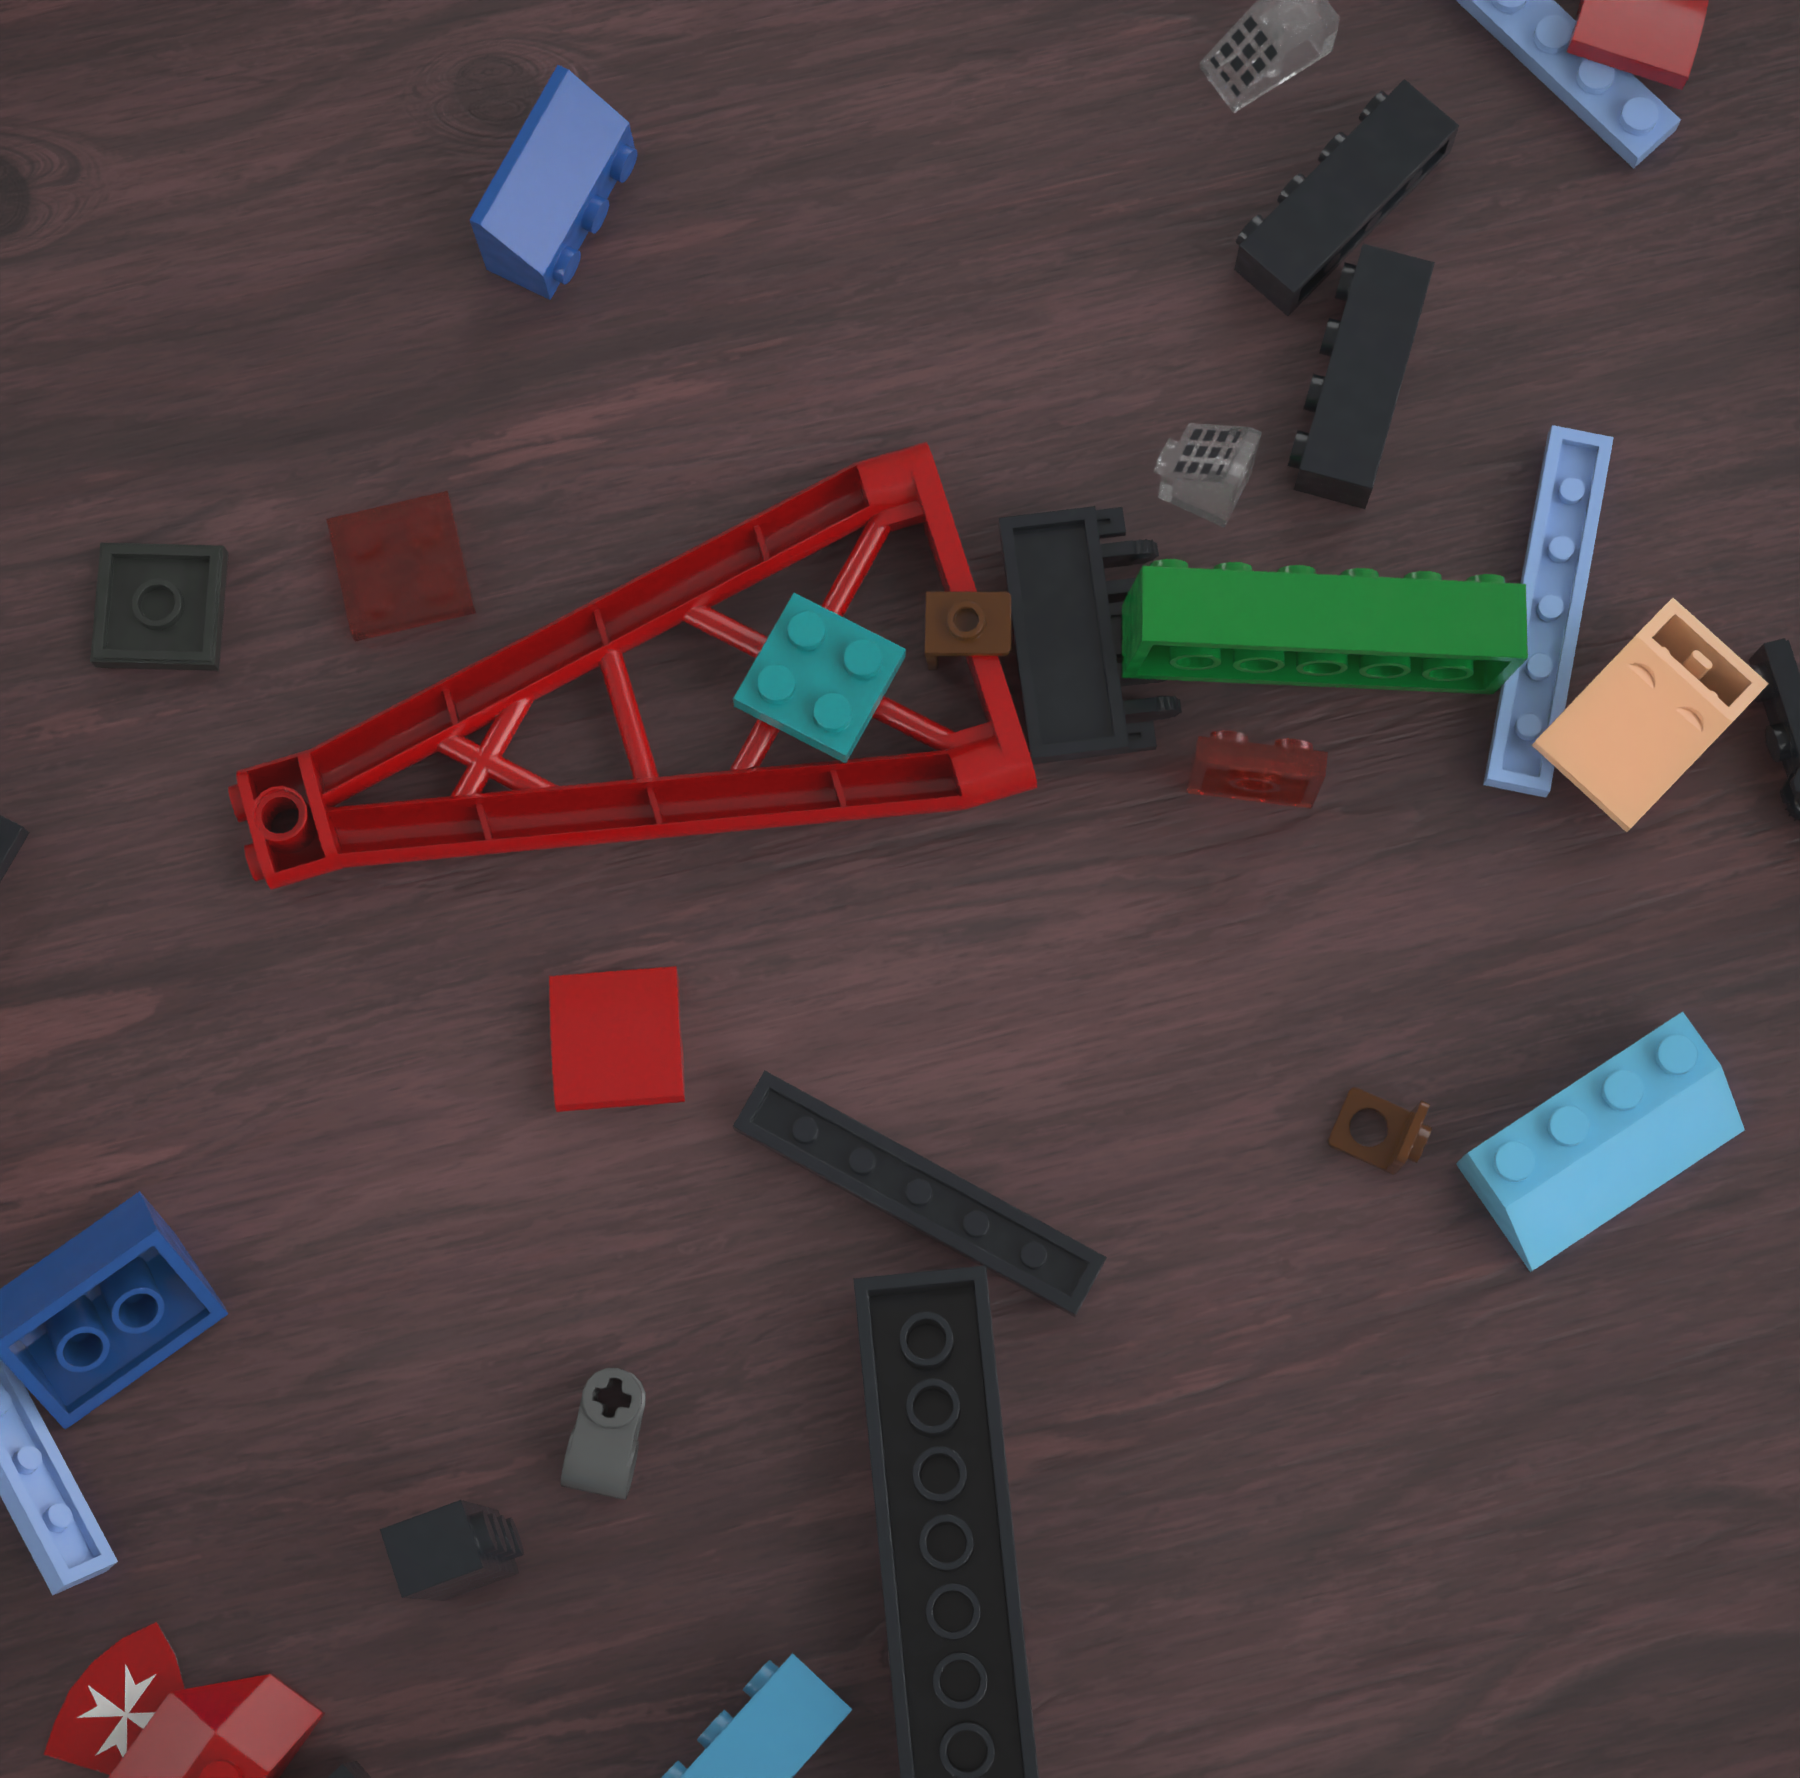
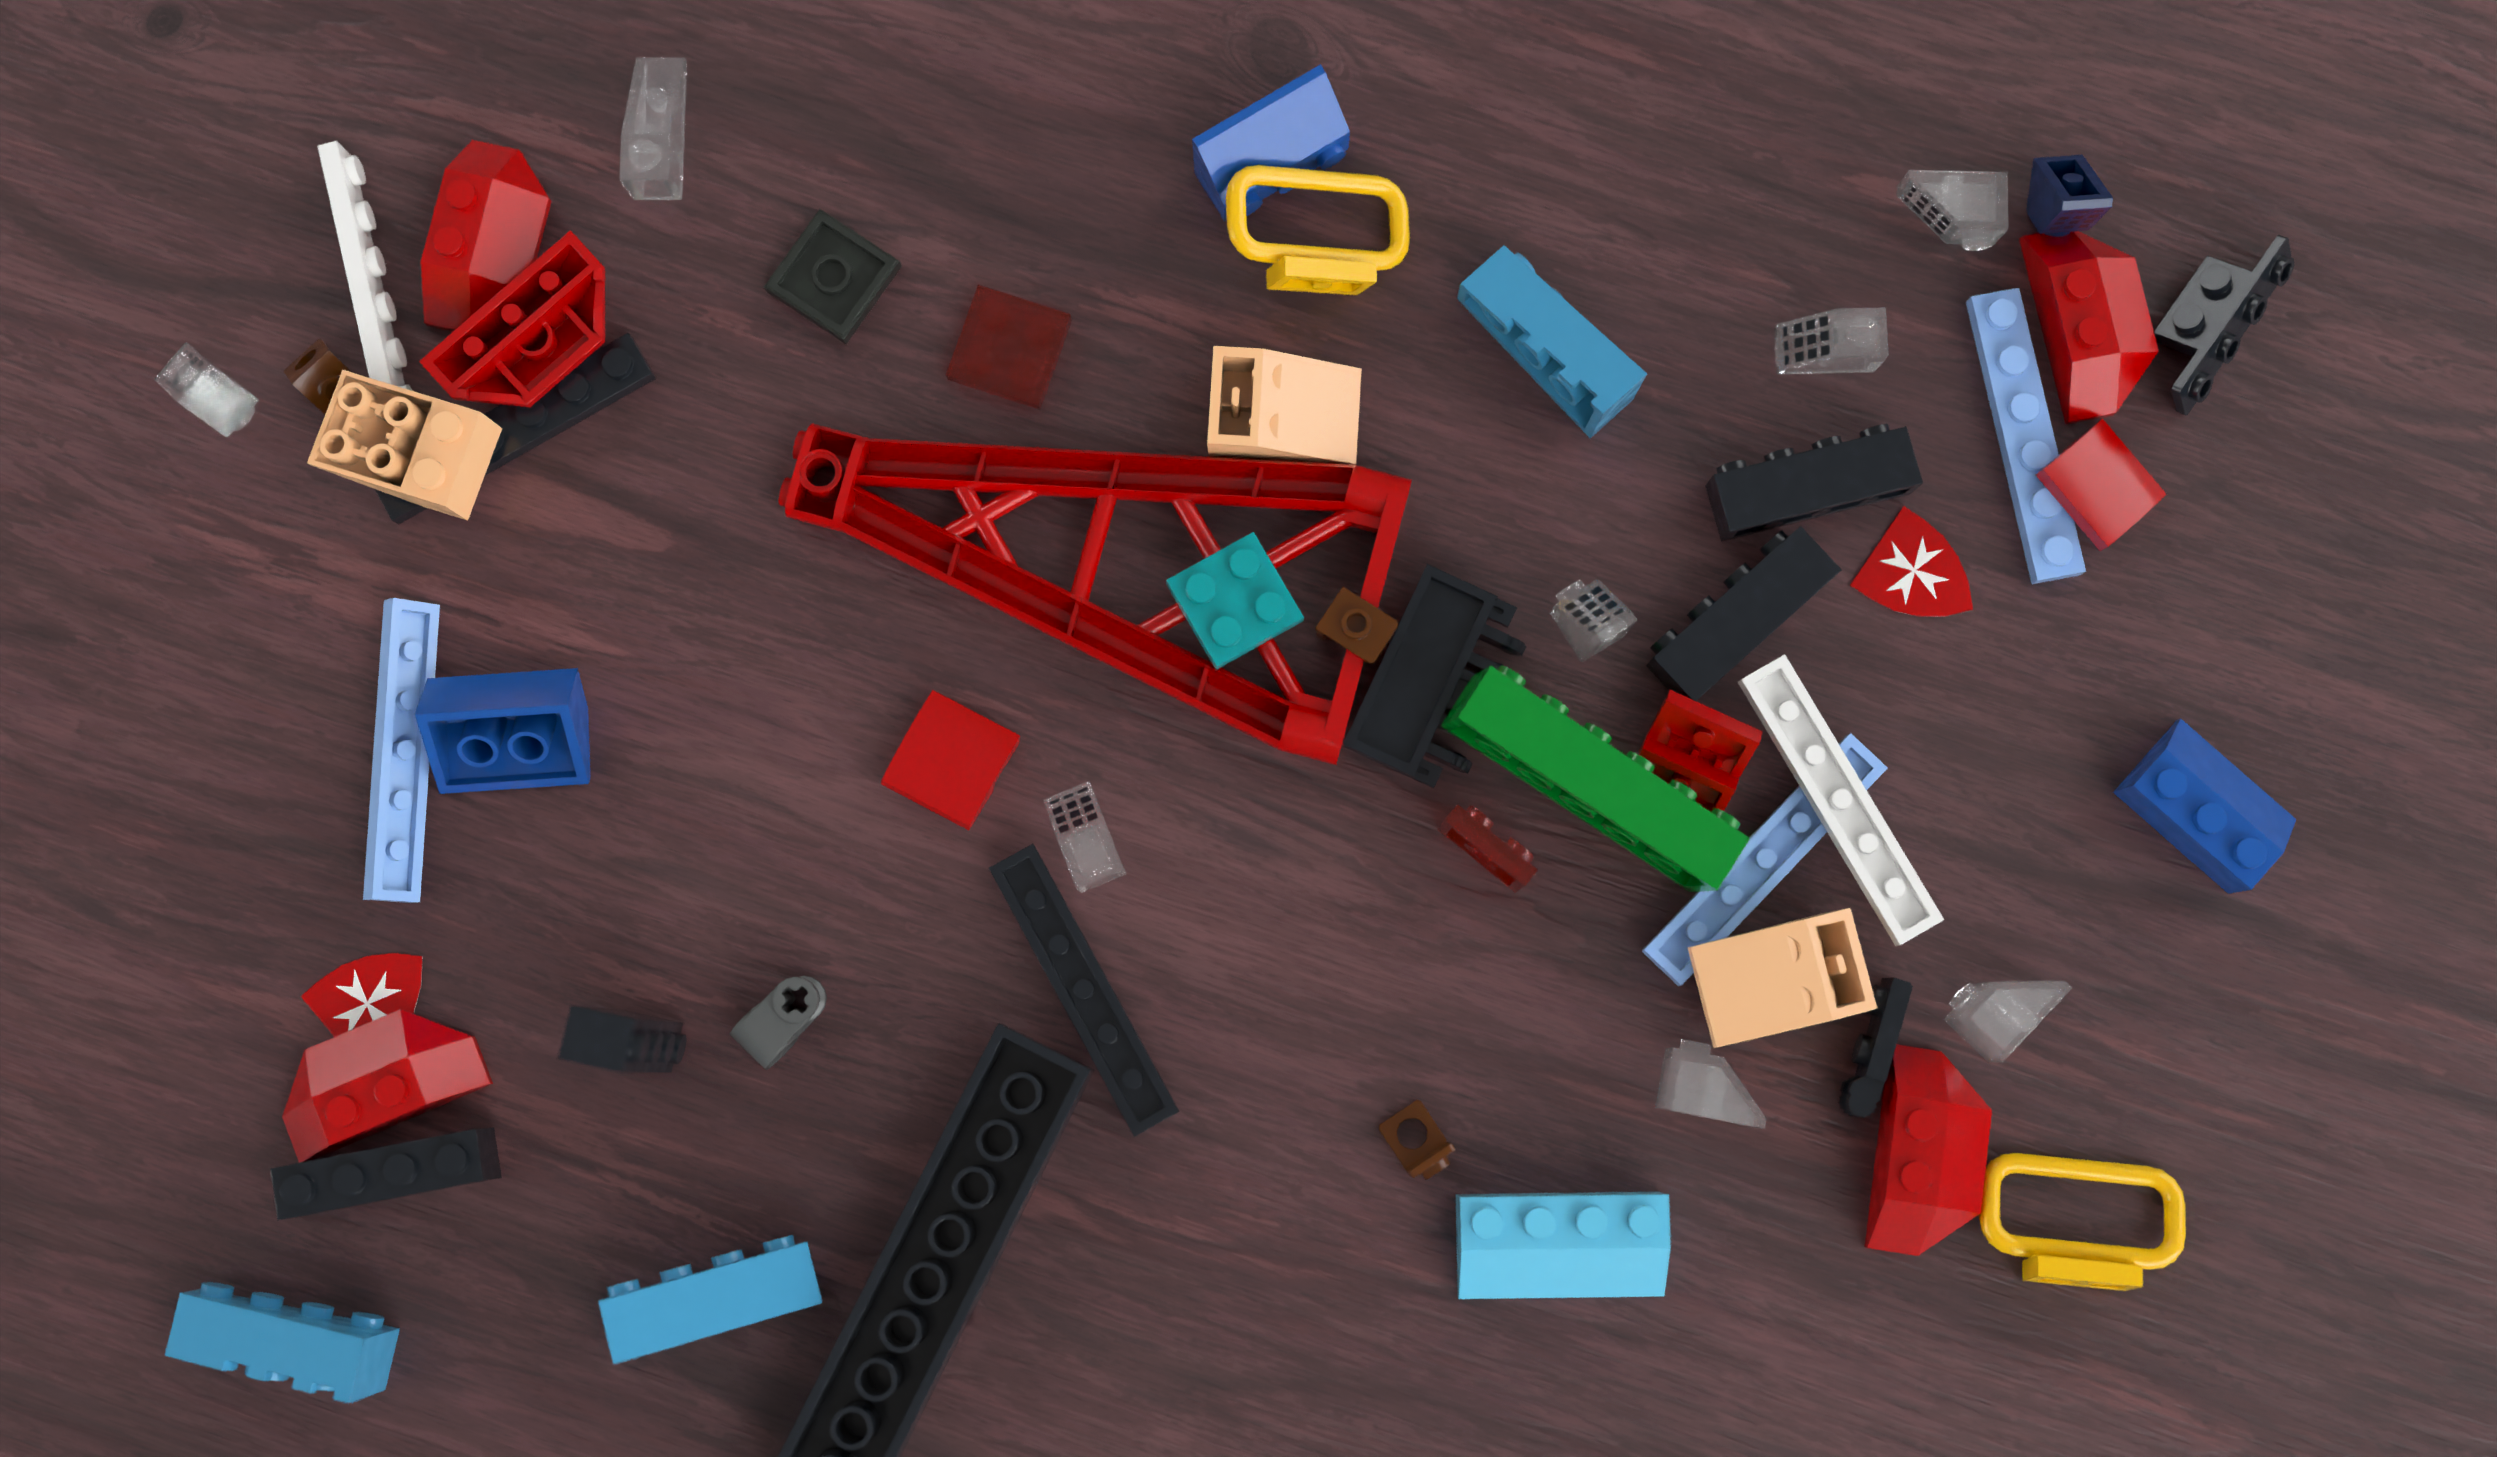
camera: 30 degrees right, 5 degrees up
none -> clear slope [1043,781,1127,893]
none -> light nougat slope [1207,346,1361,465]
none -> yellow bar [1226,165,1410,295]
none -> dark azure wedge [1457,245,1647,438]
none -> red slope [1637,690,1763,812]
none -> clear slope [1655,1039,1767,1129]
none -> white plate [1738,655,1944,946]
none -> red sticker [1850,506,1973,617]

